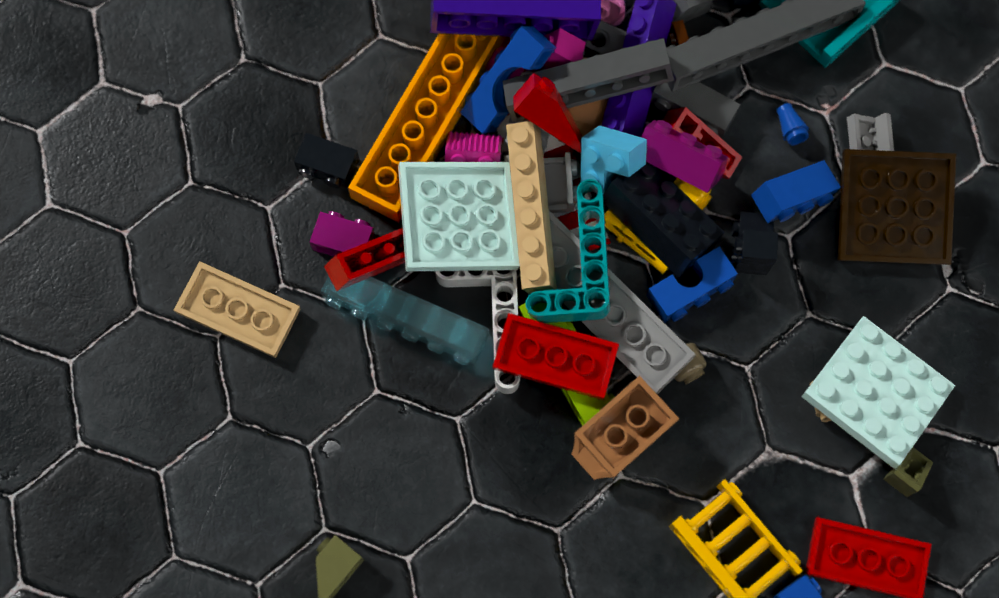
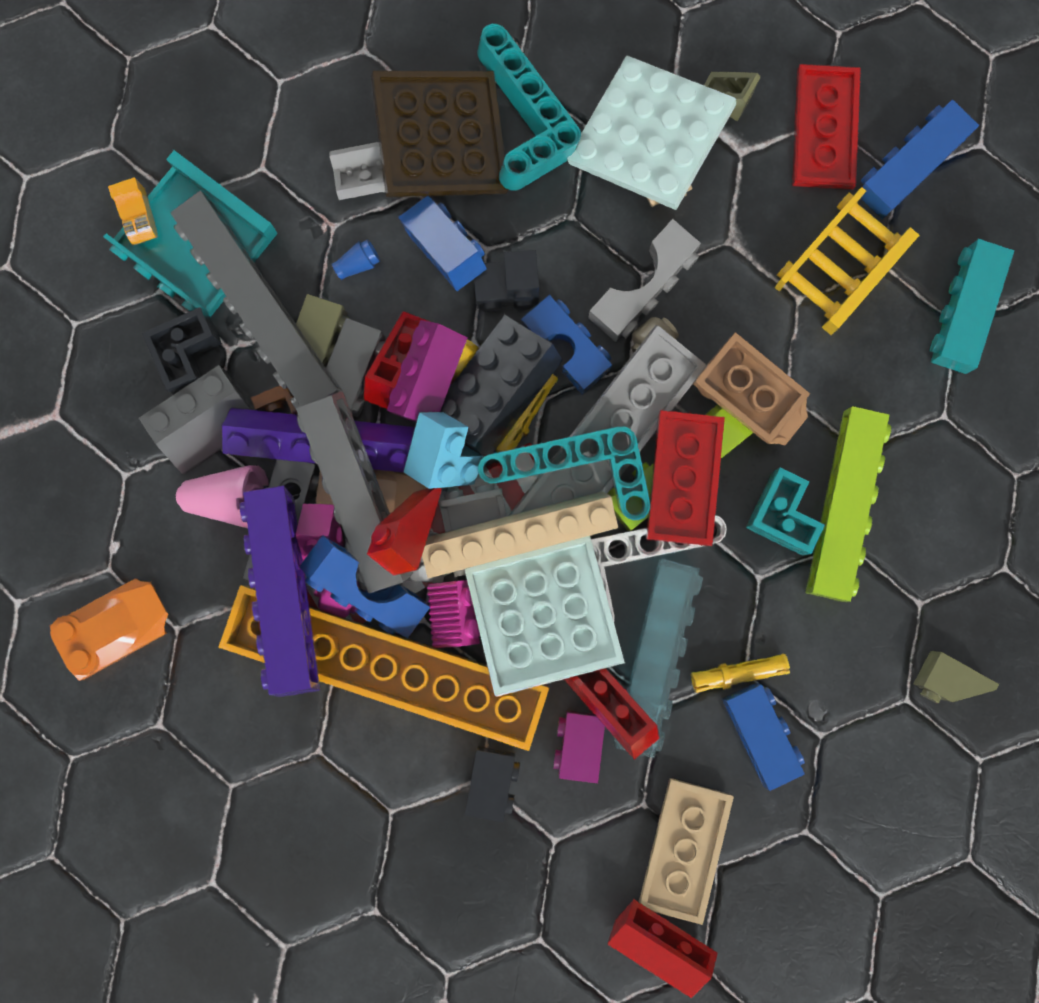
camera: 95 degrees left, 10 degrees up
none -> olive brick [296,294,349,367]
none -> teal beam [477,24,581,191]
none -> light grey arch [588,219,701,342]
none -> red brick [607,899,718,998]
none -> yellow pin [691,654,790,693]
none -> blue brick [722,683,805,791]
none -> teal brick [745,467,825,556]
none -> lime brick [805,406,891,602]

